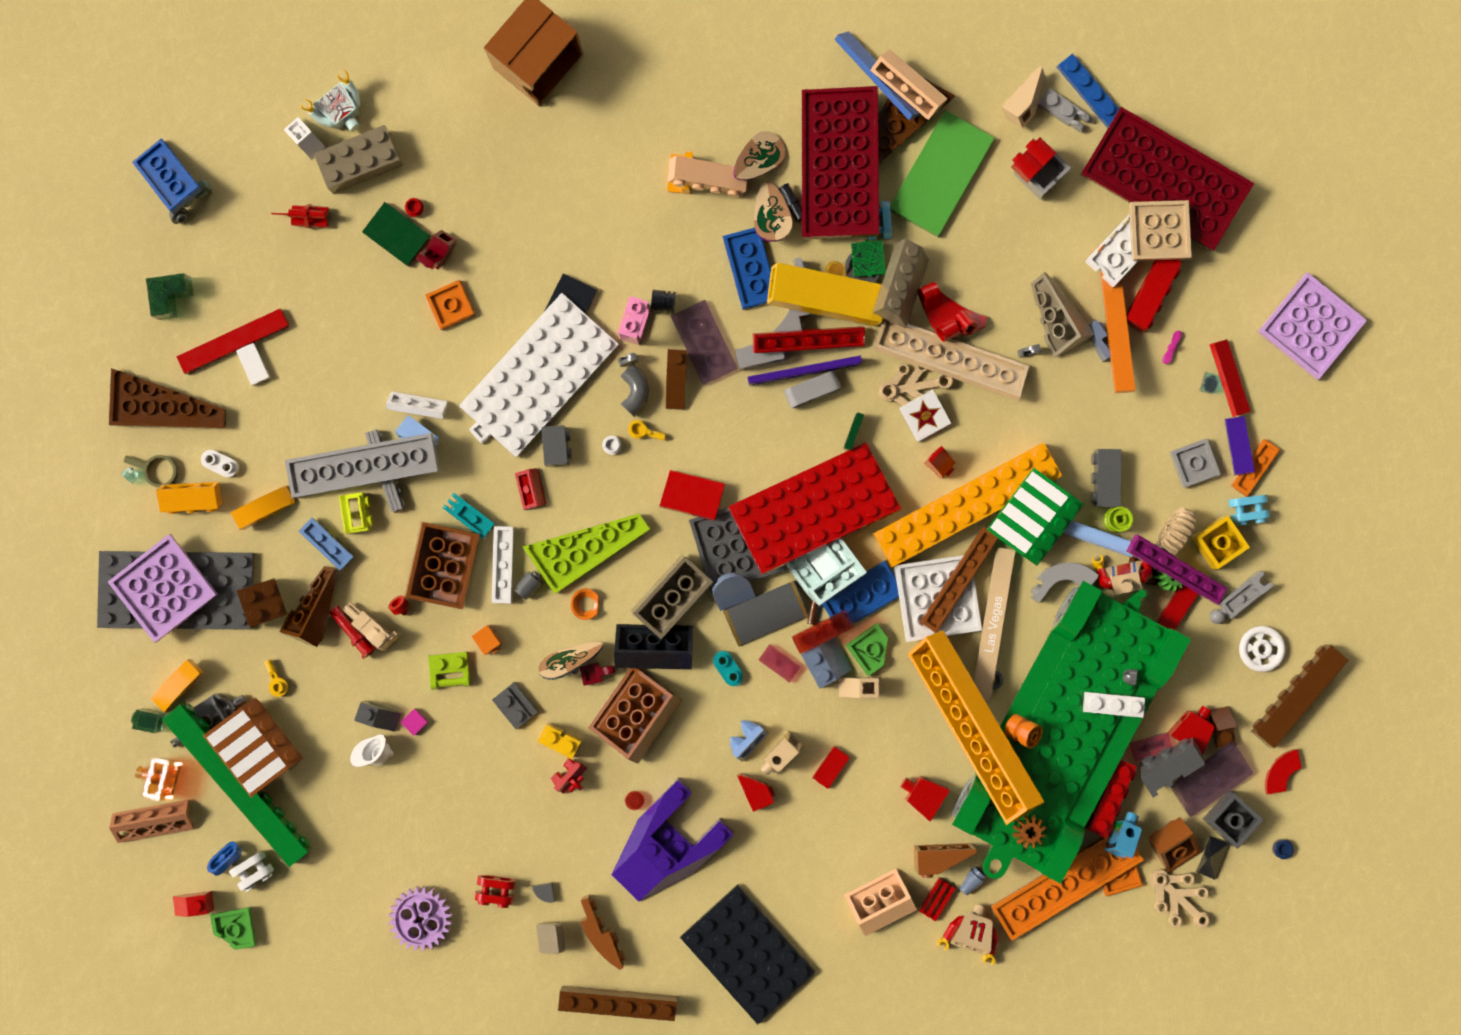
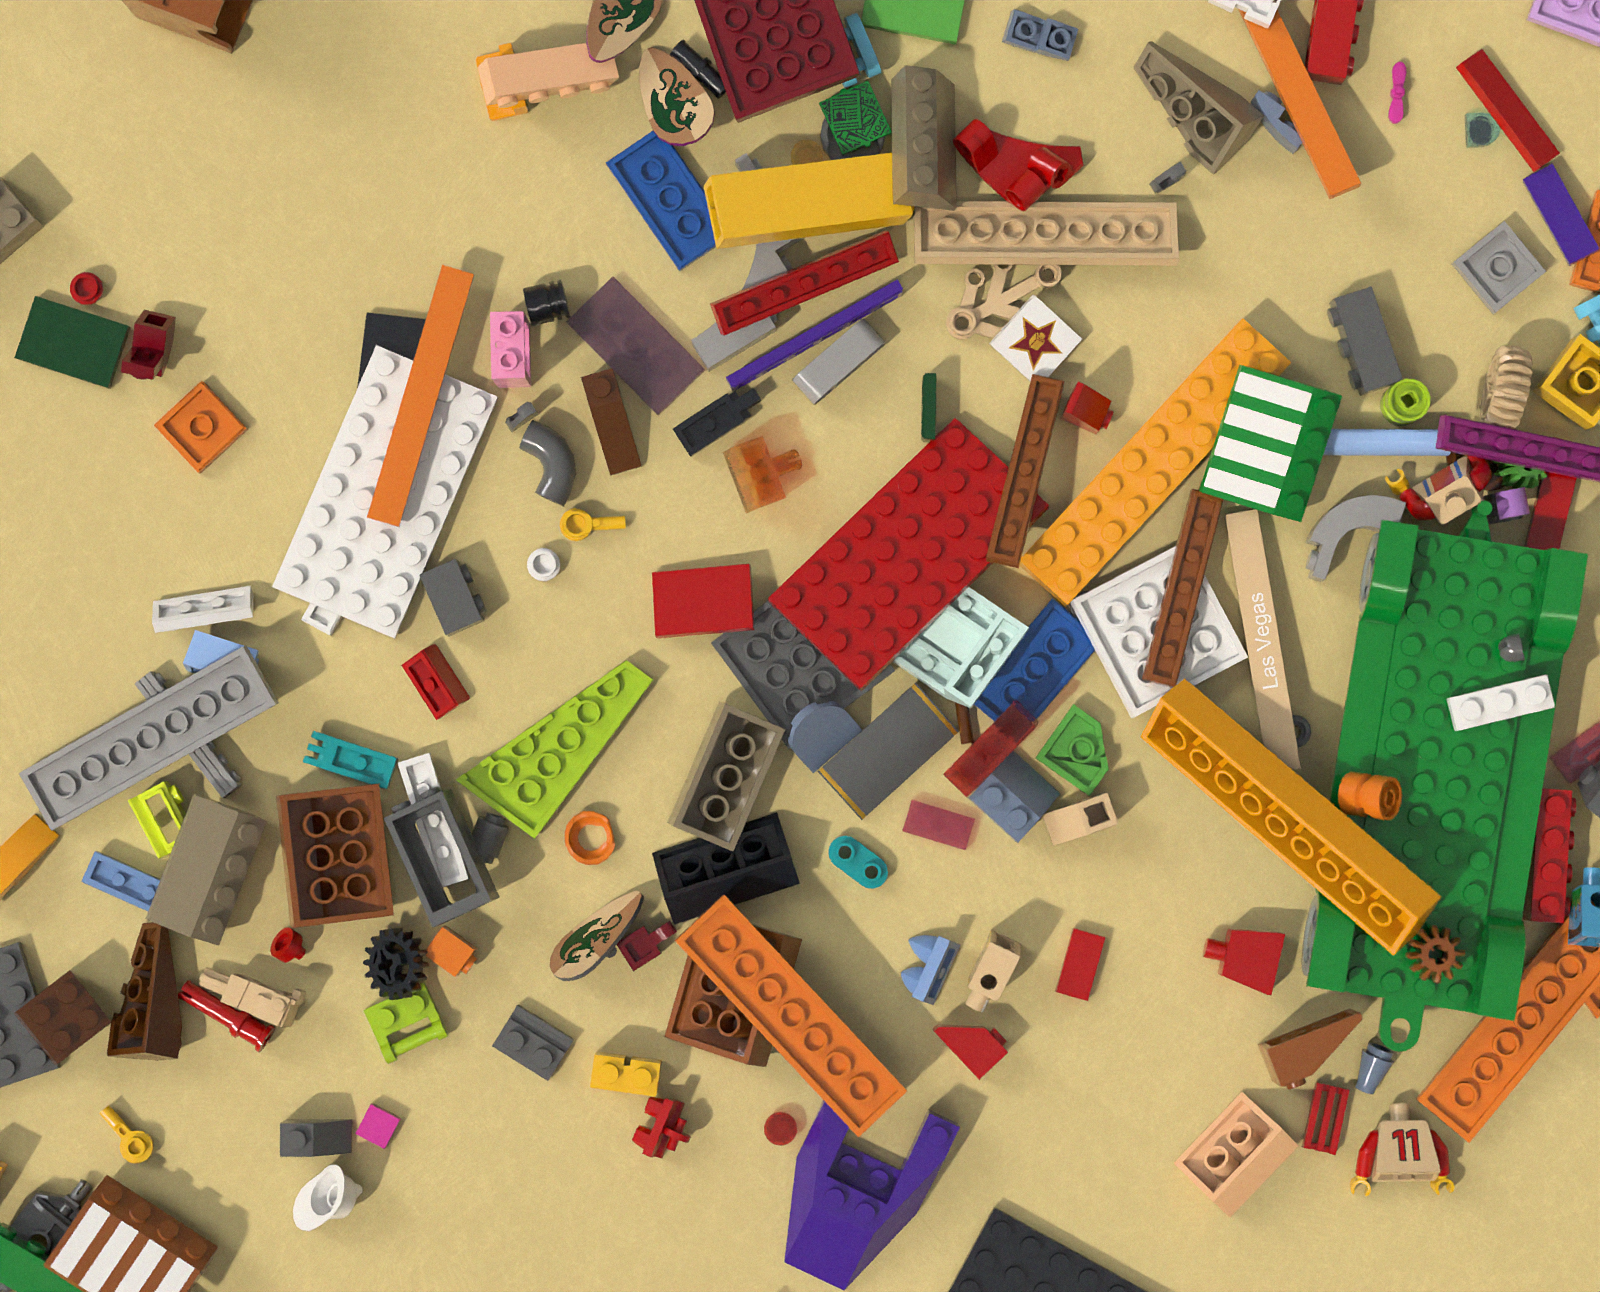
camera: 20 degrees left, 0 degrees up
none -> dark tan slope [146,794,267,946]
none -> black gear [363,927,429,1000]
none -> orange tile [367,265,474,527]
none -> dark grey piece [384,786,500,928]
none -> black hinge [673,388,762,457]
none -> orange plate [675,895,907,1137]
none -> clear orange brick [723,436,802,513]
none -> dark orange tile [986,374,1065,568]
none -> sand blue slope [1002,9,1078,61]
none -> medium lavender leg [1483,487,1530,525]

